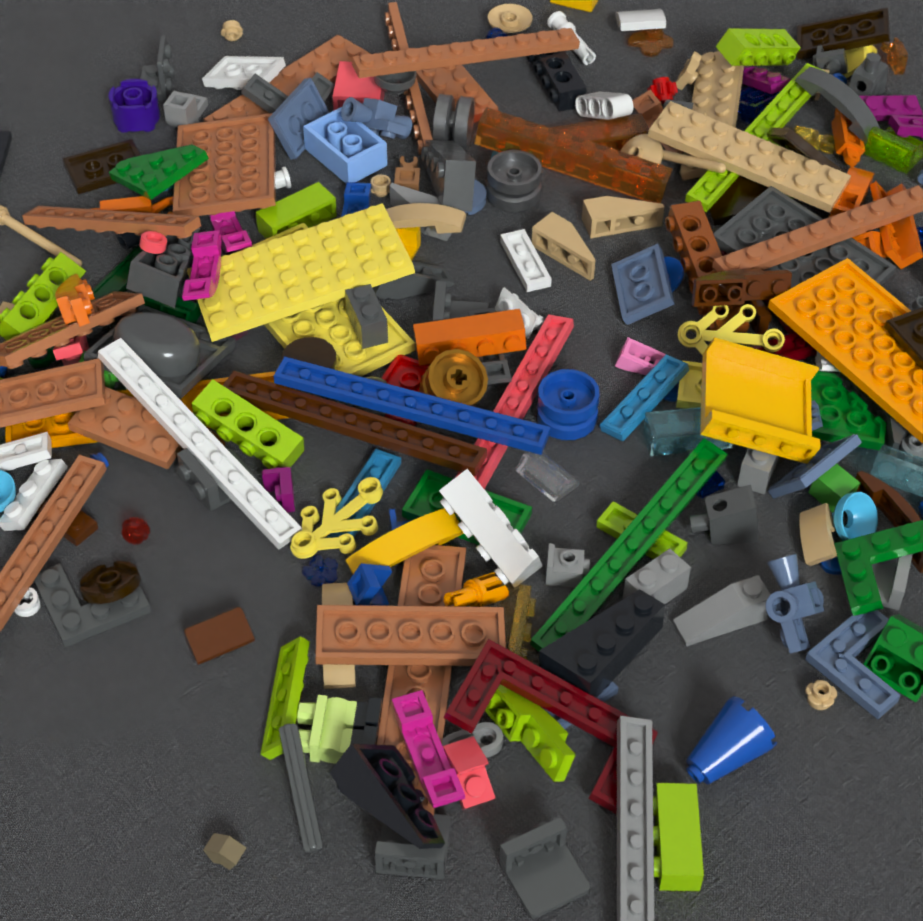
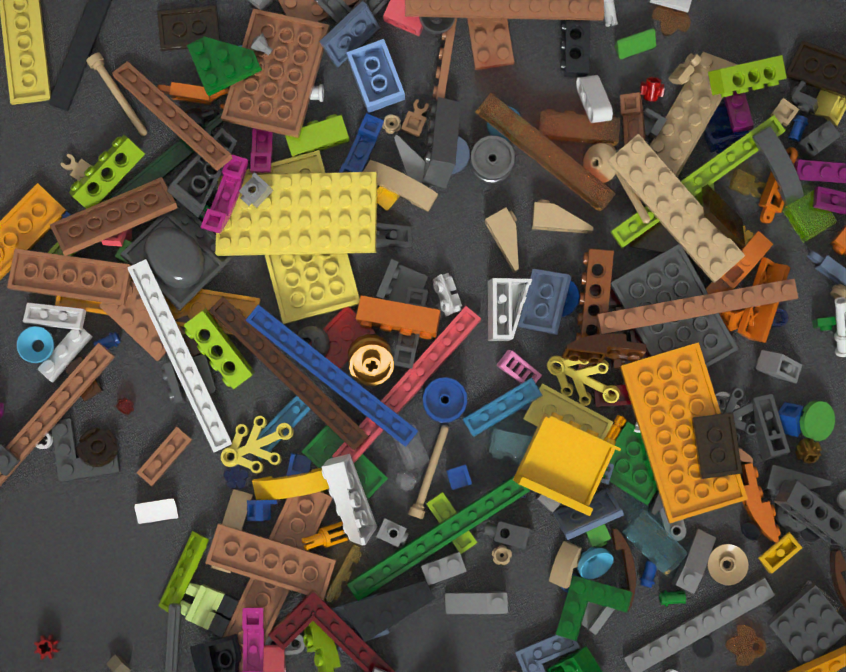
camera: 15 degrees right, 35 degrees up
orange slope [55,274,95,327] -> none
coral tile [139,231,167,254] -> none
magenta bracket [262,467,295,513] -> none
dark brown tile [282,337,337,370] -> none
sand blue brick [341,97,412,139] -> none
dark grey brick [345,284,388,349] -> none
flat silver wheel [433,94,475,150] -> none
white plate [500,229,552,292] -> none
sand blue brick [766,554,824,653] -> none
none -> red gear [34,634,60,660]
none -> nougat plate [137,427,193,486]
none -> light grey brick [239,172,273,208]
none -> light grey rock [250,33,273,56]
none -> clear plate [397,471,417,492]
none -> tan piece [408,425,449,519]
none -> blue panel [446,465,472,490]
none -> white wedge [488,278,532,341]
none -> tan plate [492,545,512,565]
none -> bright green slope [614,28,656,59]

